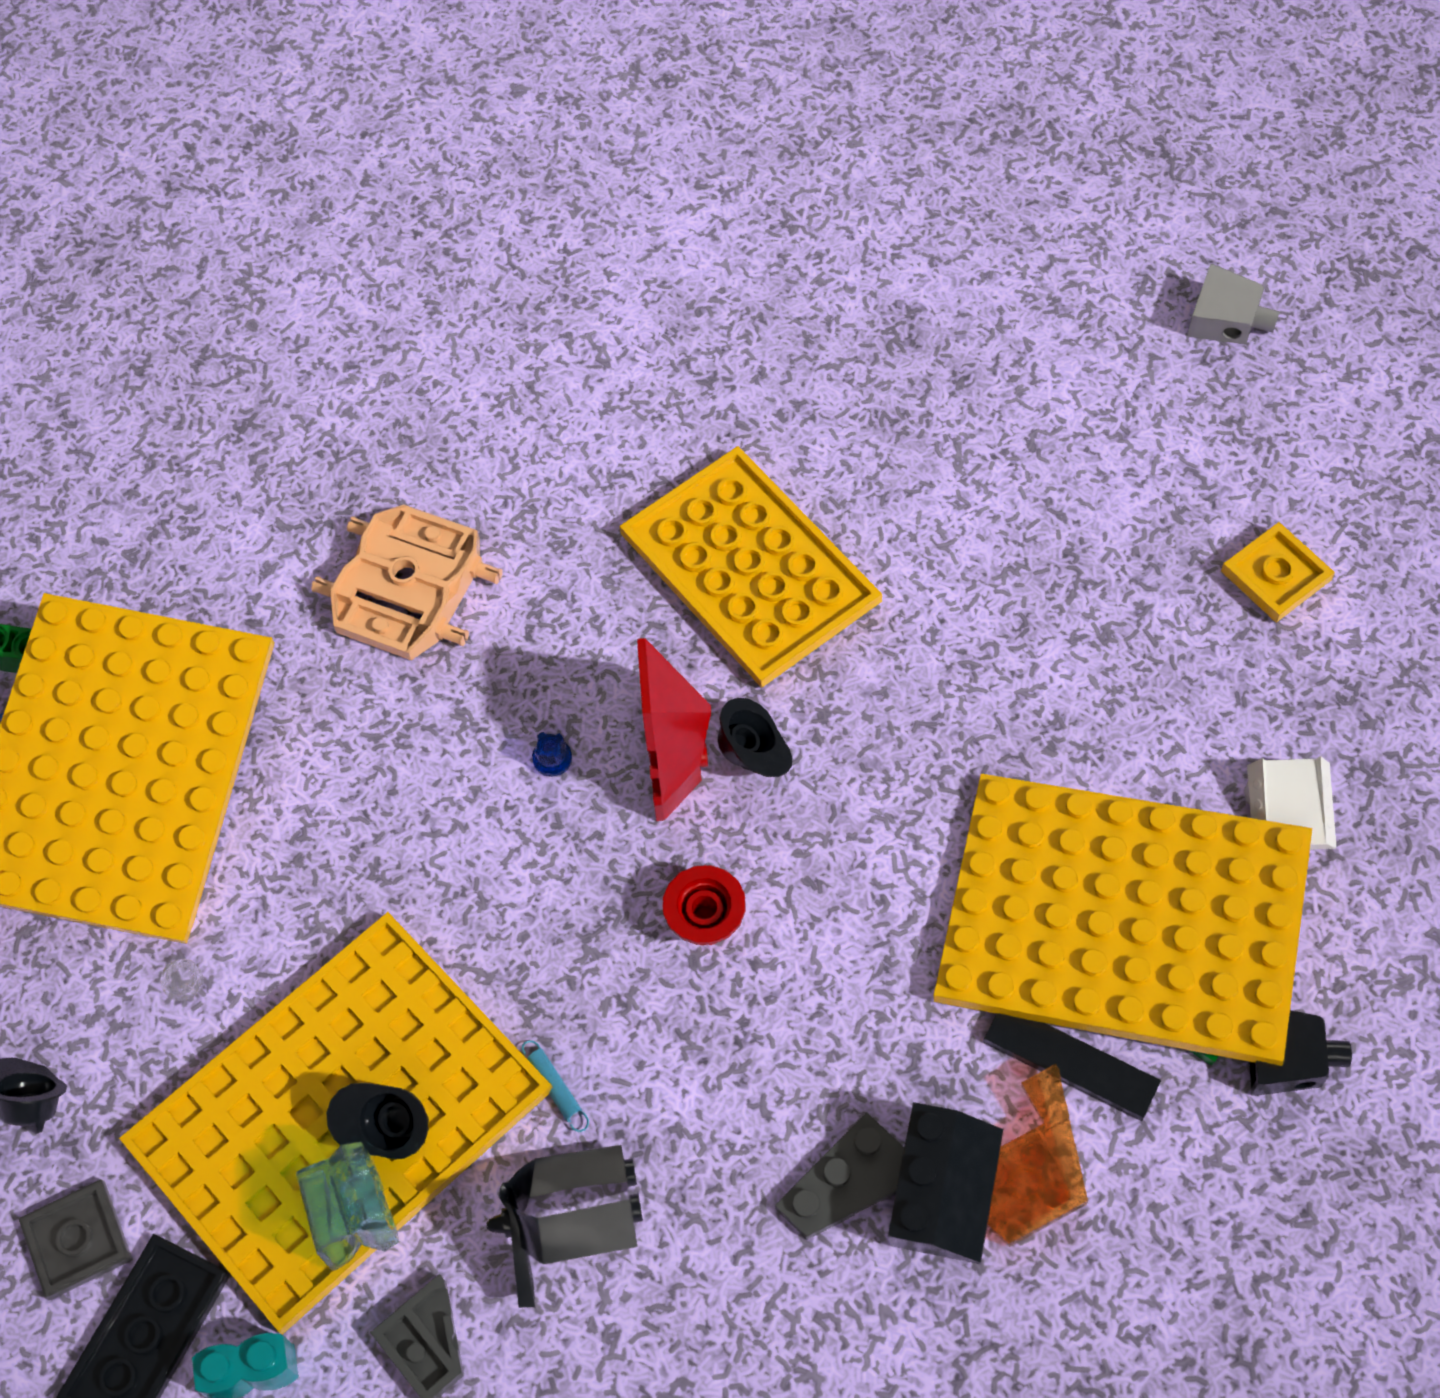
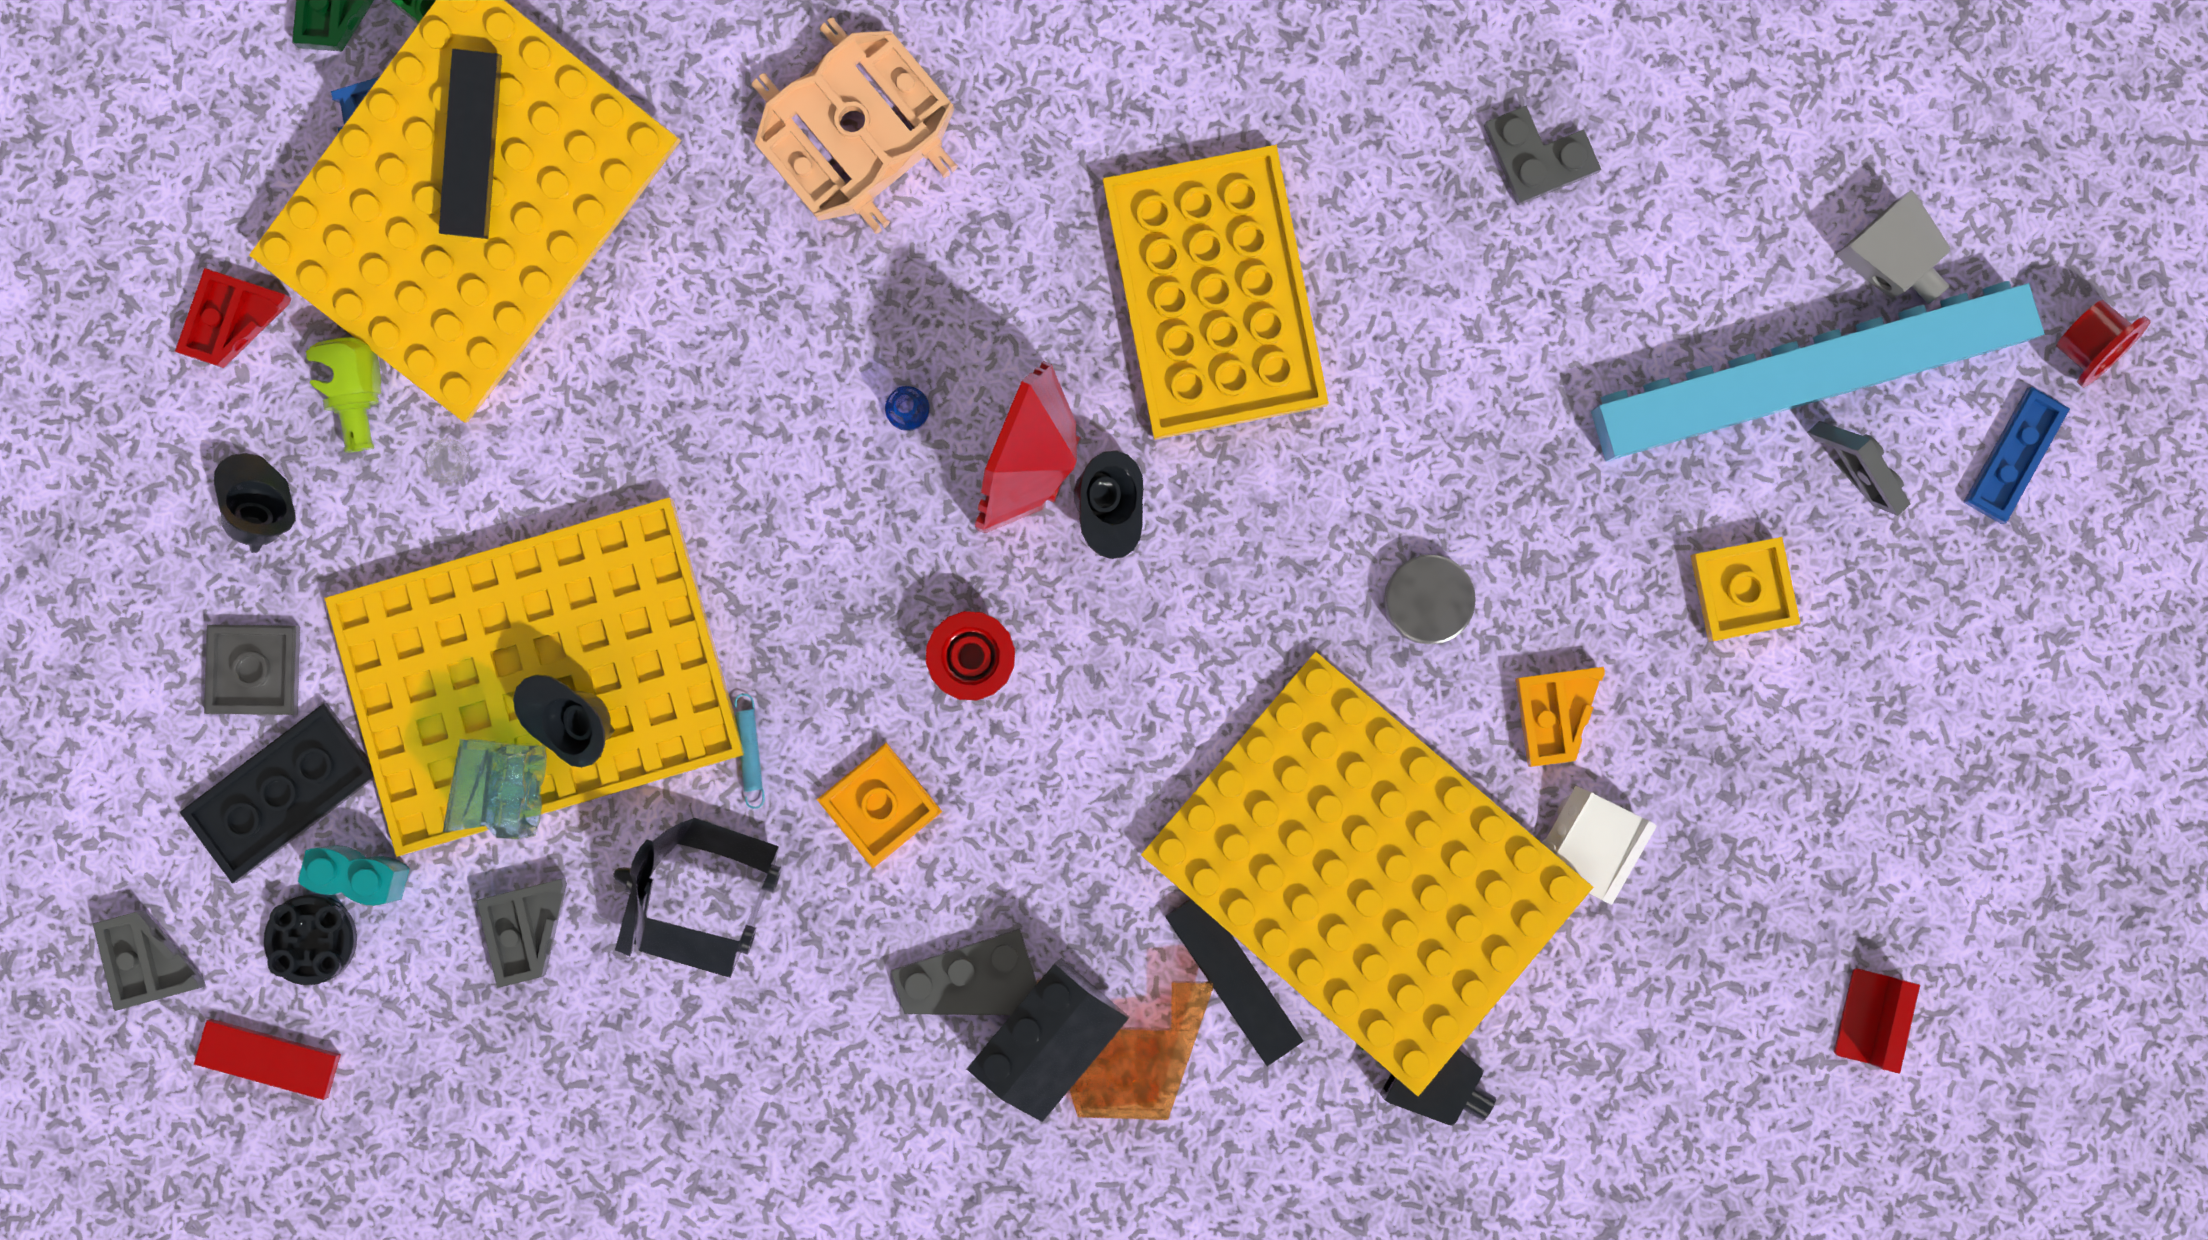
camera: 20 degrees right, 25 degrees up
none -> lime piece [305,337,381,453]
none -> black tile [439,49,502,239]
none -> light orange tile [816,742,943,869]
none -> flat silver tile [1384,555,1476,645]
none -> dark grey plate [1484,105,1601,205]
none -> light orange wing [1515,667,1605,767]
none -> medium azure brick [1591,281,2045,462]
none -> dark grey wing [1807,421,1911,516]
none -> blue tile [1963,387,2070,524]
none -> red piece [2056,300,2151,388]

